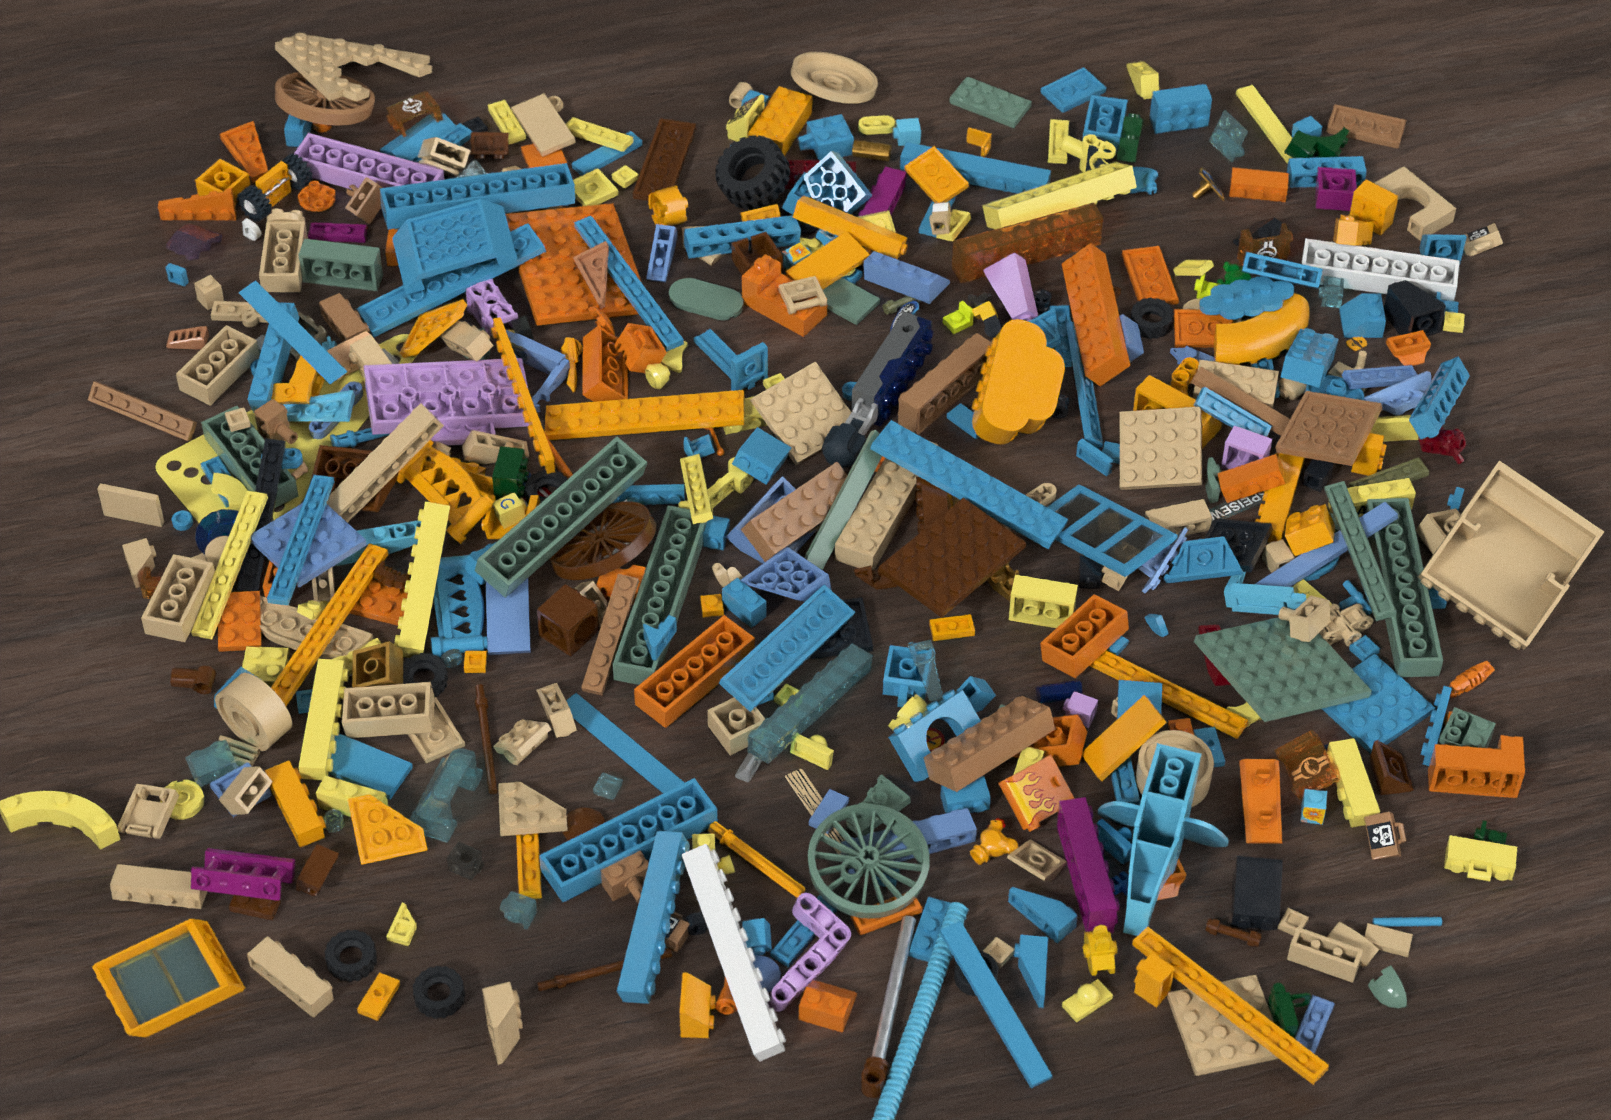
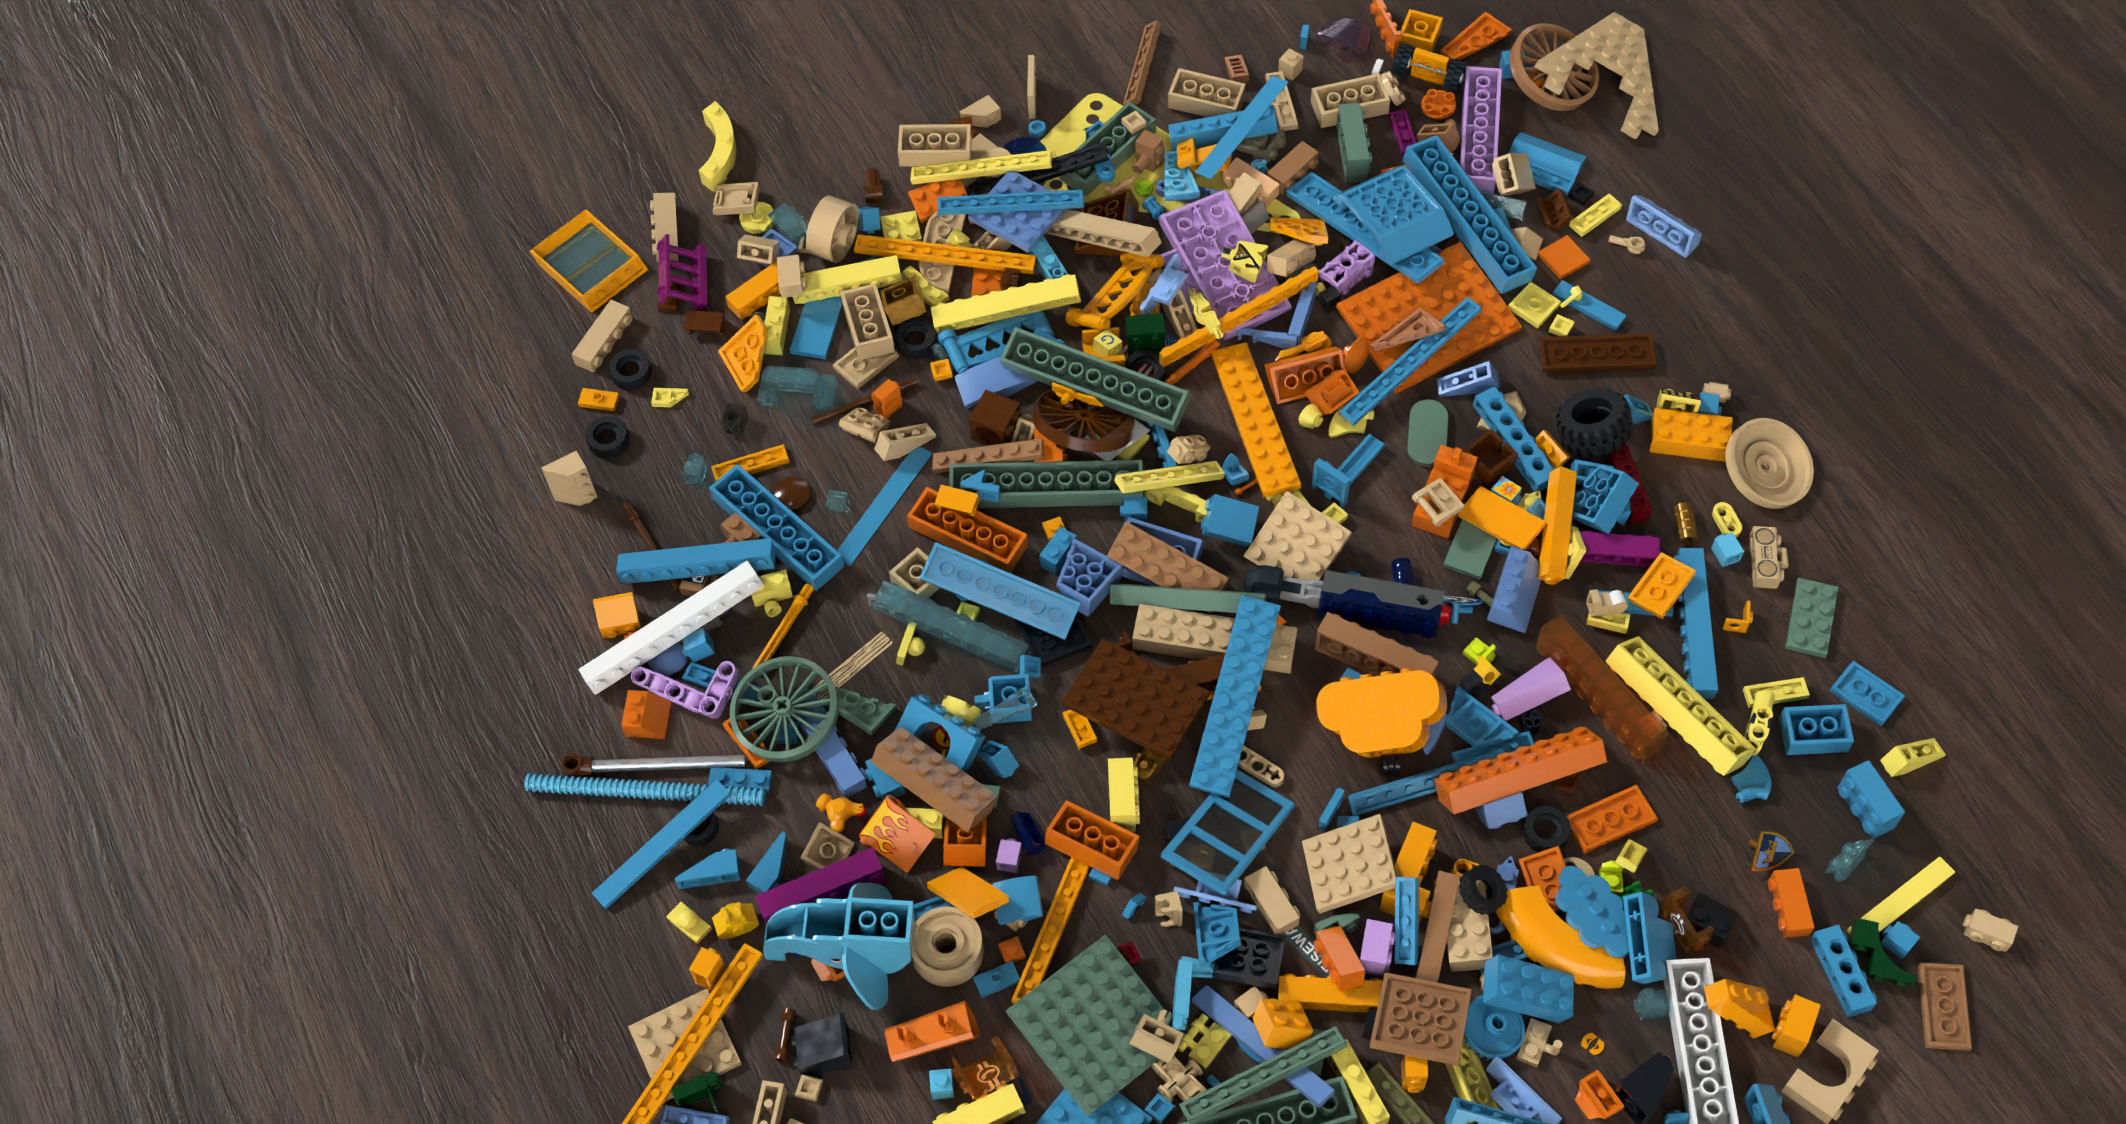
camera: 80 degrees right, 10 degrees up
clear orange panel [386,91,444,137] -> none
tan plate [498,782,567,836] -> none
tan tile [511,94,576,157] -> none
light yellow tile [566,118,634,152] -> none
light orange brick [648,185,688,226] -> none
tan helmet [712,563,743,588] -> none
dark azure hinge [798,114,854,161] -> none
medium blue tile [809,789,849,834] -> none
tan plate [983,937,1014,969] -> none
dark green arch [1117,113,1144,163] -> none
magenta slope [1315,167,1357,211] -> none
dark azure slope [1339,293,1386,338] -> none
medium blue tile [1342,365,1417,389] -> none
none -> tan brick [777,254,806,298]
none -> orange brick [871,379,903,419]
none -> light orange hinge [935,485,980,516]
none -> dark azure plate [1020,655,1041,679]
none -> light orange piece [1052,382,1104,407]
none -> lime plate [1135,180,1153,197]
none -> light blue bracket [1140,253,1187,315]
none -> tan hinge [1155,891,1183,927]
none -> tan brick [1167,435,1211,464]
none -> light yellow piece [1188,288,1223,339]
none -> light yellow torso [1222,241,1268,284]
none -> clear blue brick [1391,558,1414,586]
none -> black tyre [1459,864,1508,915]
none -> light yellow hand [1560,286,1583,308]
none -> light blue slope [1626,195,1702,258]
none -> tan piece [1749,526,1789,588]
none -> tan brick [1963,909,2018,952]

